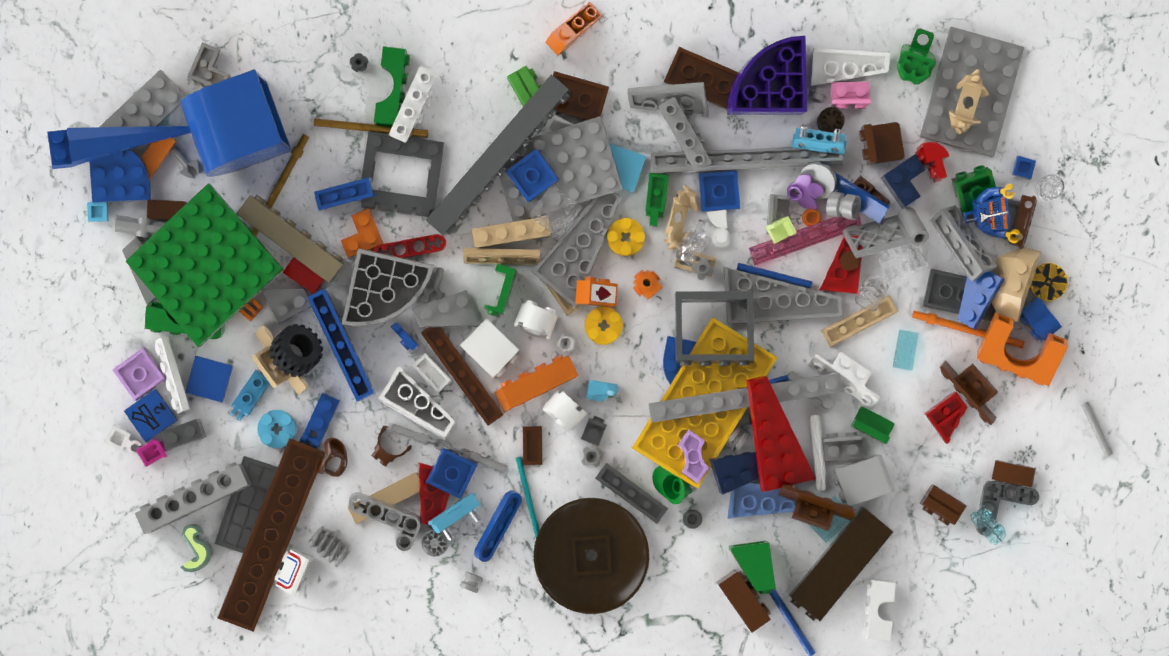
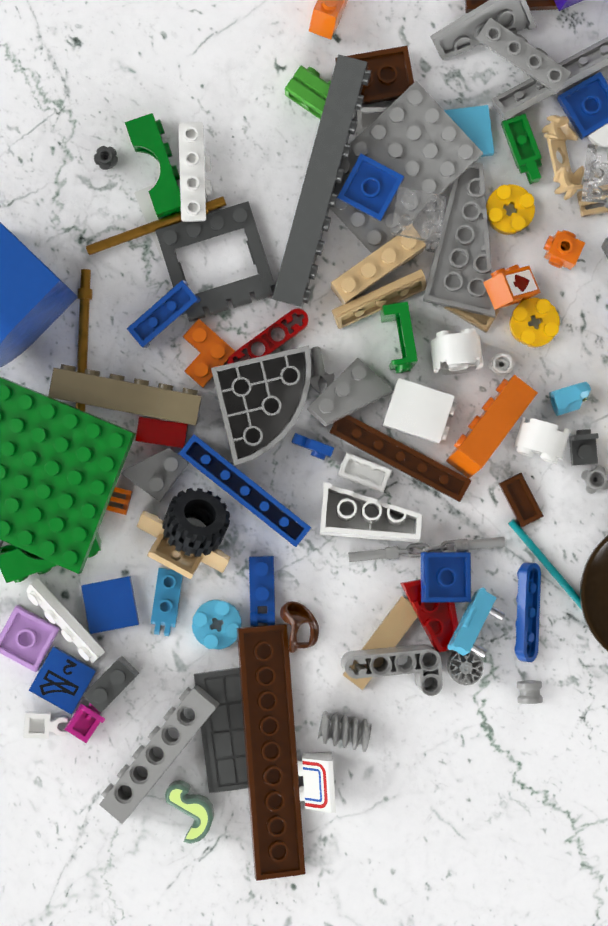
camera: 25 degrees left, 0 degrees up
reddish brown helmet [371,426,412,467] -> none

